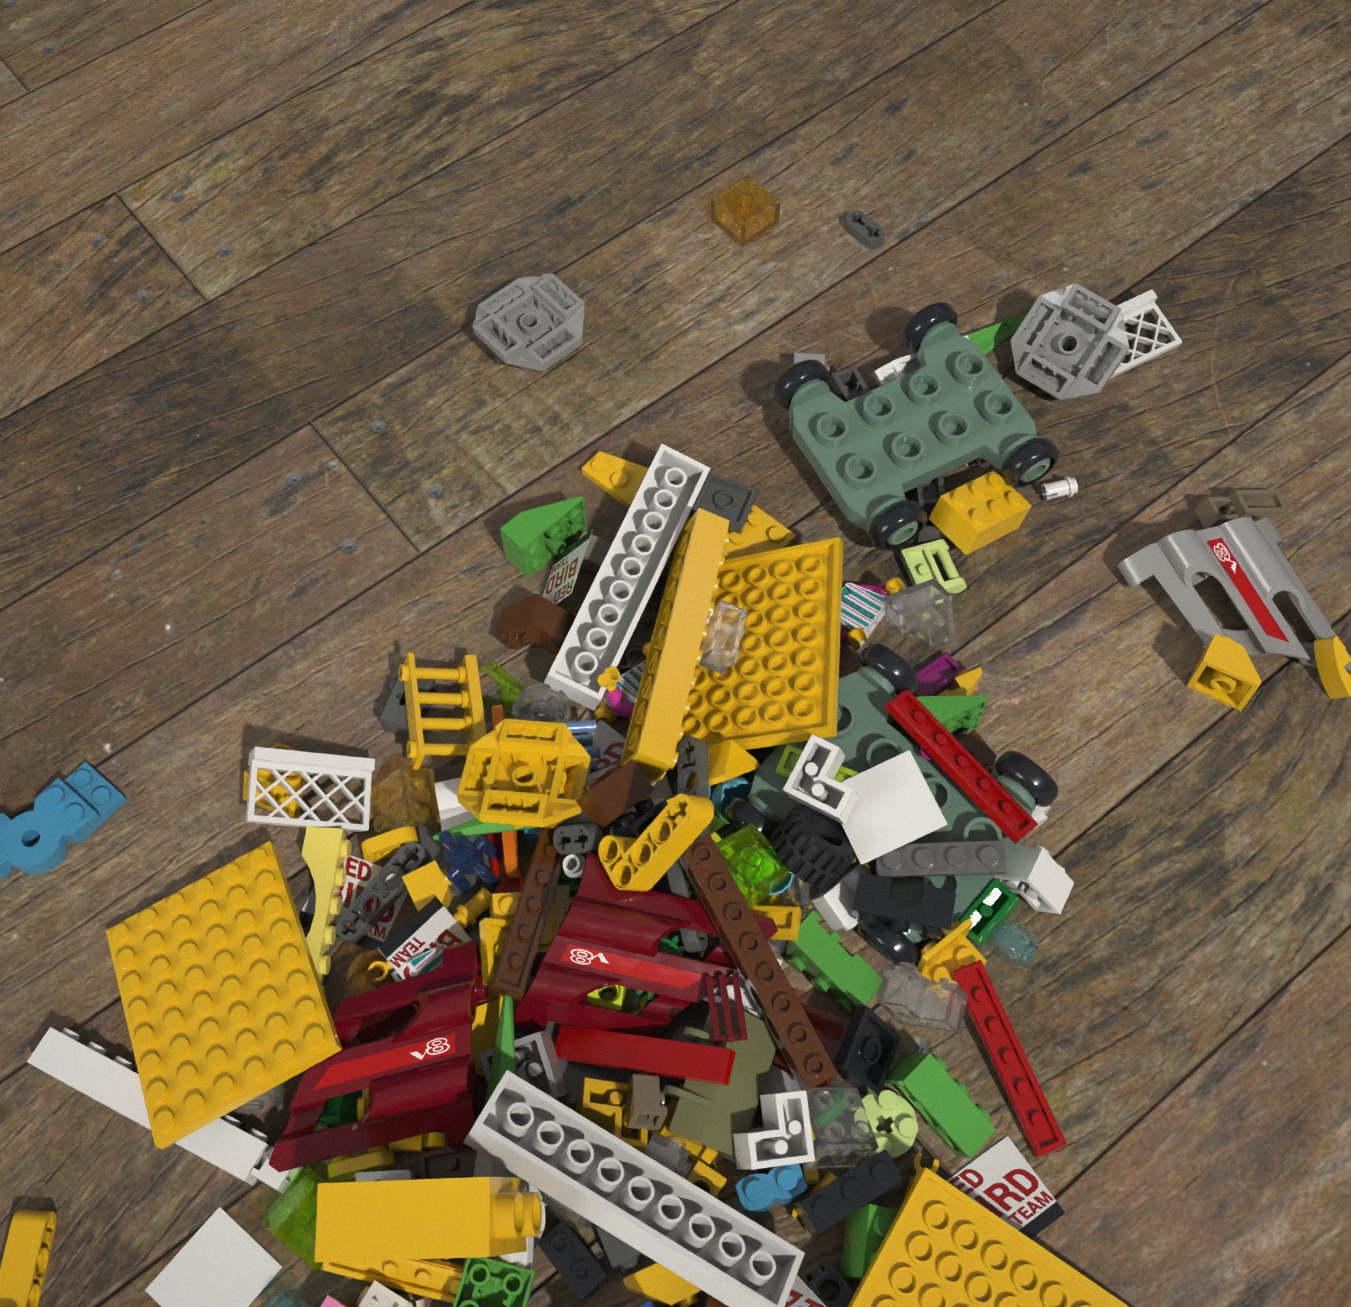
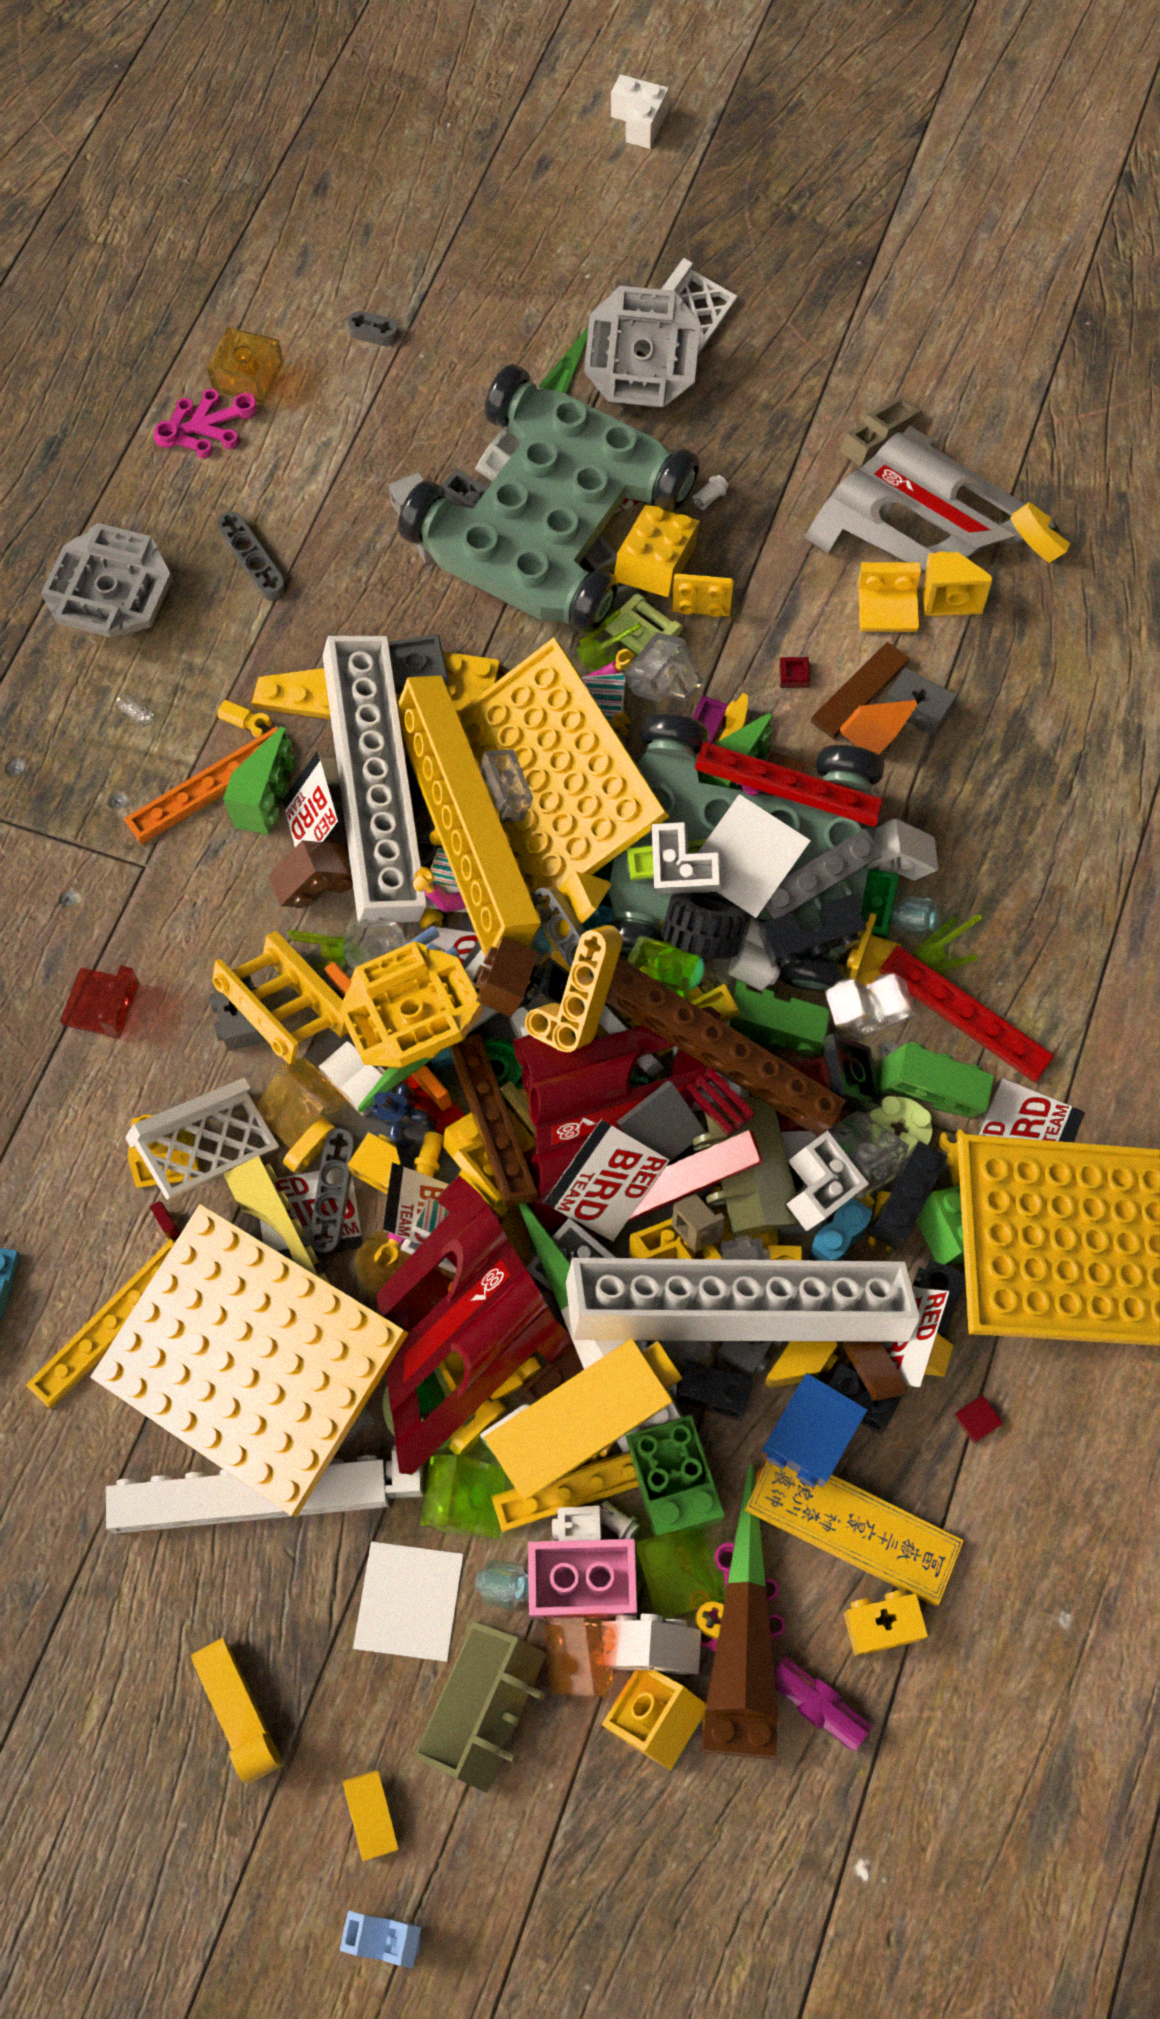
camera: 30 degrees left, 5 degrees up
dark grey beam [553,823,603,855] -> none
white pin [563,854,585,878] -> none
none -> yellow tile [26,1239,175,1409]
none -> clear red bracket [60,965,140,1039]
none -> clear pin [116,693,154,727]
none -> orange tile [123,726,294,845]
none -> dark red tile [149,1201,181,1241]
none -> dark pink plant [154,389,257,458]
none -> dark grey beam [217,511,286,601]
none -> yellow bar [218,699,272,738]
none -> sticker [544,1120,670,1241]
none -> clear neon green plant [575,610,641,670]
none -> white brick [611,74,669,149]
none -> dark grey tile [616,1080,706,1163]
none -> yellow bracket [673,574,734,617]
none -> dark red tile [779,657,810,688]
none -> reddish brown tile [811,642,910,739]
none -> orange slope [840,700,917,755]
none -> yellow bracket [858,562,921,632]
none -> dark grey brick [885,668,957,736]
none -> clear neon green plant [912,914,982,973]

